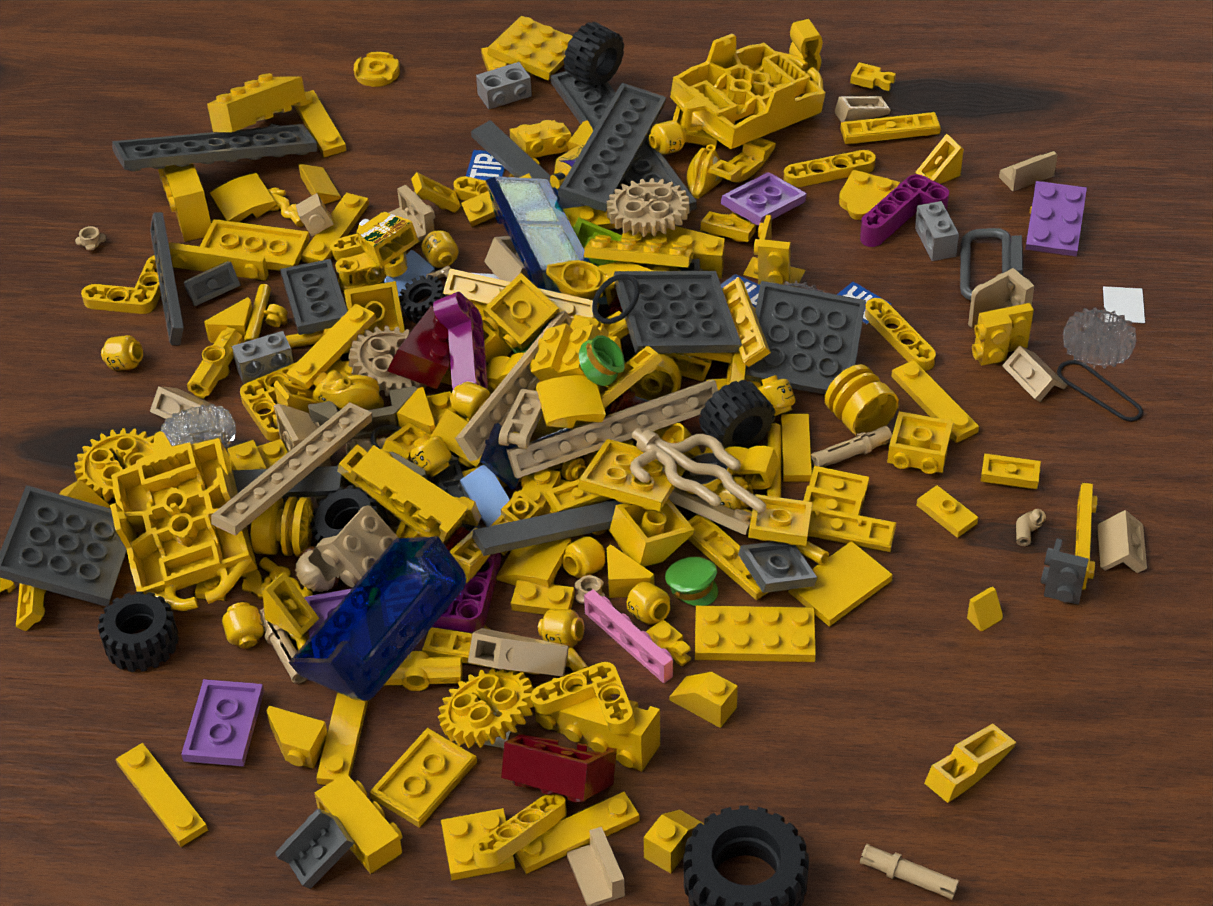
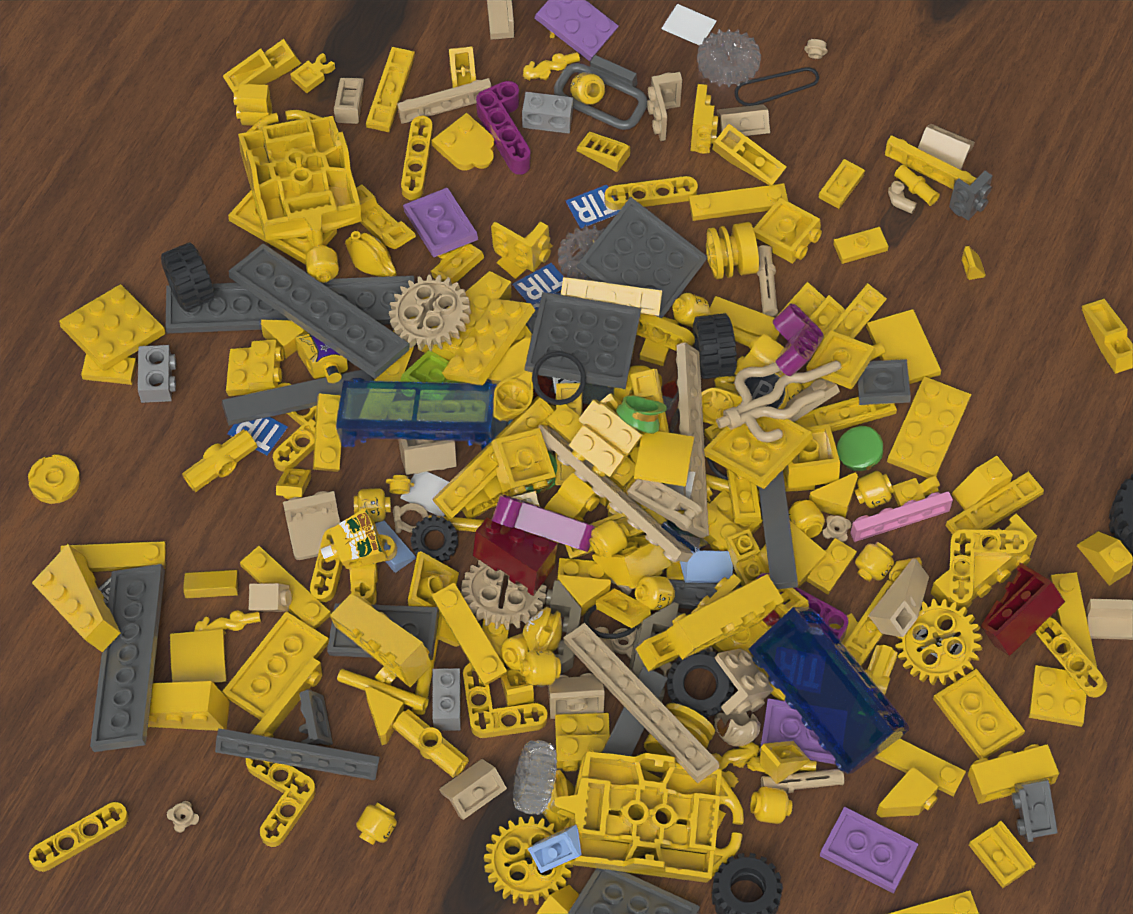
camera: 70 degrees left, 15 degrees up
none -> yellow beam [29,802,128,872]
none -> yellow piece [182,429,258,492]
none -> yellow slope [223,39,302,93]
none -> yellow wedge [330,593,432,687]
none -> yellow plate [386,475,414,494]
none -> tan plate [397,78,491,124]
none -> yellow head [519,650,561,685]
none -> yellow animal [523,52,580,81]
none -> light blue slope [528,825,581,873]
none -> yellow head [571,72,605,105]
none -> yellow slope [577,132,630,172]
none -> yellow slope [712,124,786,187]
none -> magenta beam [773,303,824,377]
none -> tan plate [804,39,828,59]
none -> yellow pin [894,164,940,206]
none -> yellow plate [945,471,1044,545]
none -> yellow plate [969,821,1036,888]

